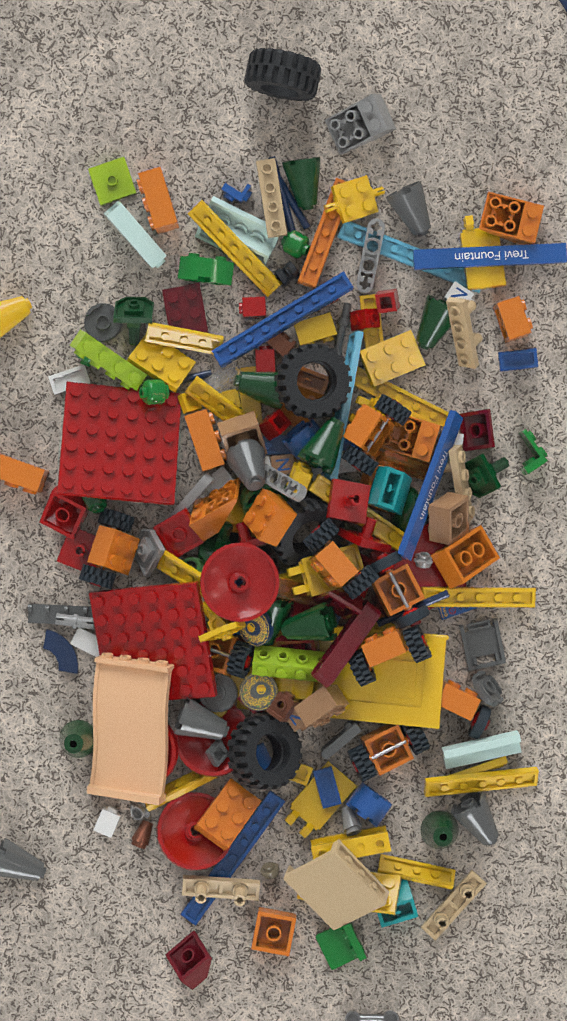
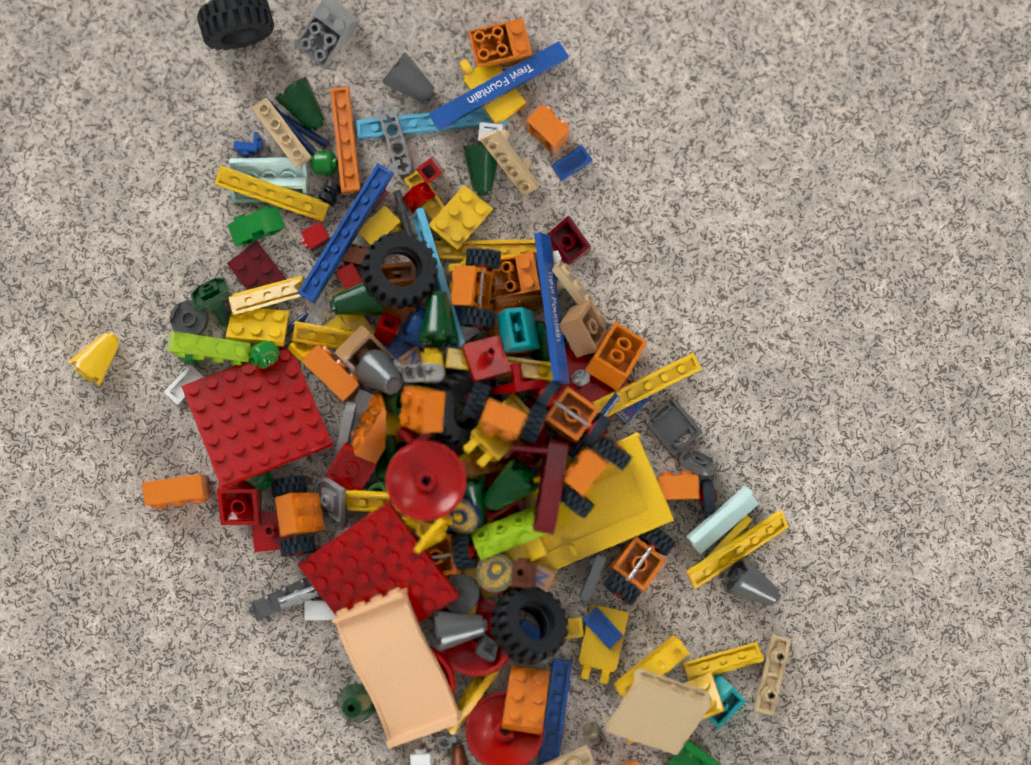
camera: 30 degrees left, 5 degrees down
dark blue tile [43,629,79,674] -> none
lime plate [88,156,137,206] -> none
light aqua slope [103,201,167,269] -> none
orange brick [136,167,179,234] -> none
medium nougat brick [294,684,349,728] -> none
yellow plate [323,175,385,224] -> none
light grey cone [341,806,362,836] -> none
blue brick [346,782,392,827] -> none
dark green cone [420,811,459,849] -> none
dark green piece [465,453,509,498] -> none
green bracket [519,429,548,475] -> none

